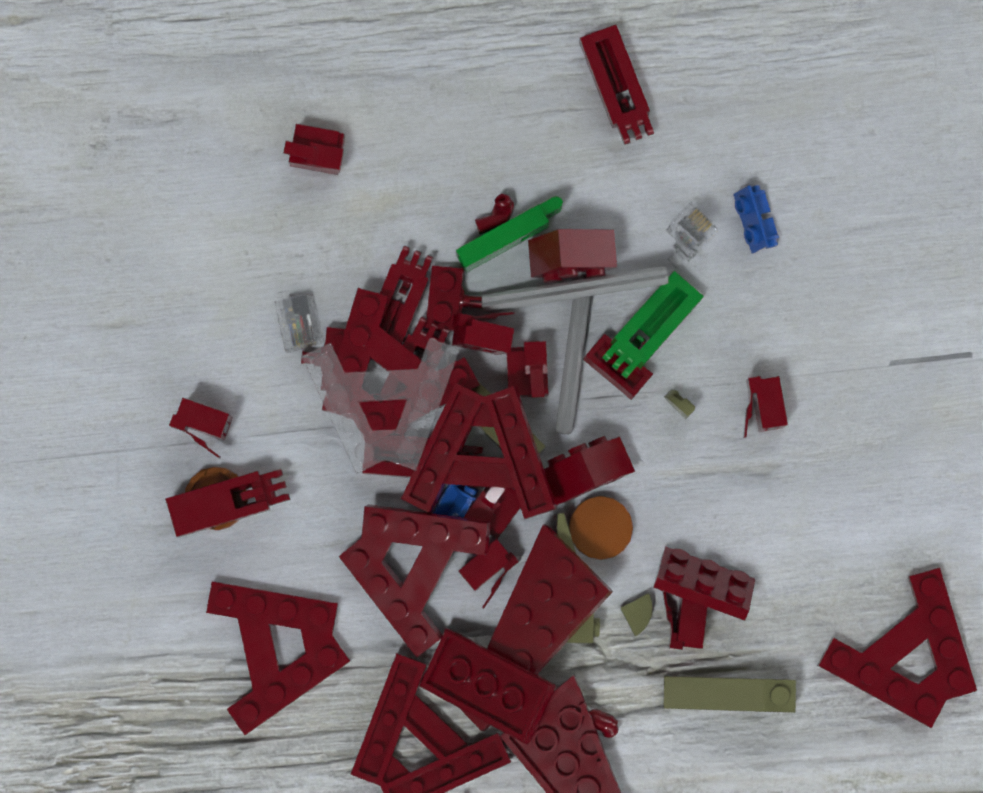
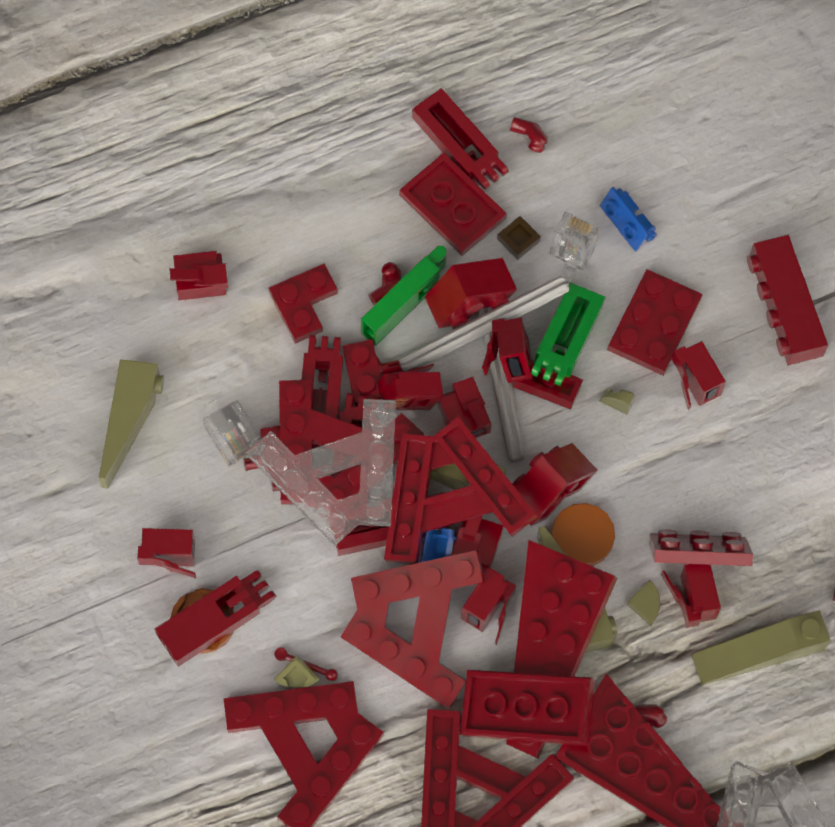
camera: 20 degrees left, 15 degrees down
none -> olive slope [99,359,164,489]
none -> dark red plate [268,263,338,344]
none -> dark red hinge [274,647,338,681]
none -> olive tile [274,656,320,689]
none -> dark red plate [399,153,507,256]
none -> dark red piece [482,317,533,383]
none -> dark brown plate [497,216,541,260]
none -> dark red arm [510,117,548,153]
none -> dark red plate [607,269,703,376]
none -> dark red brick [747,234,828,365]

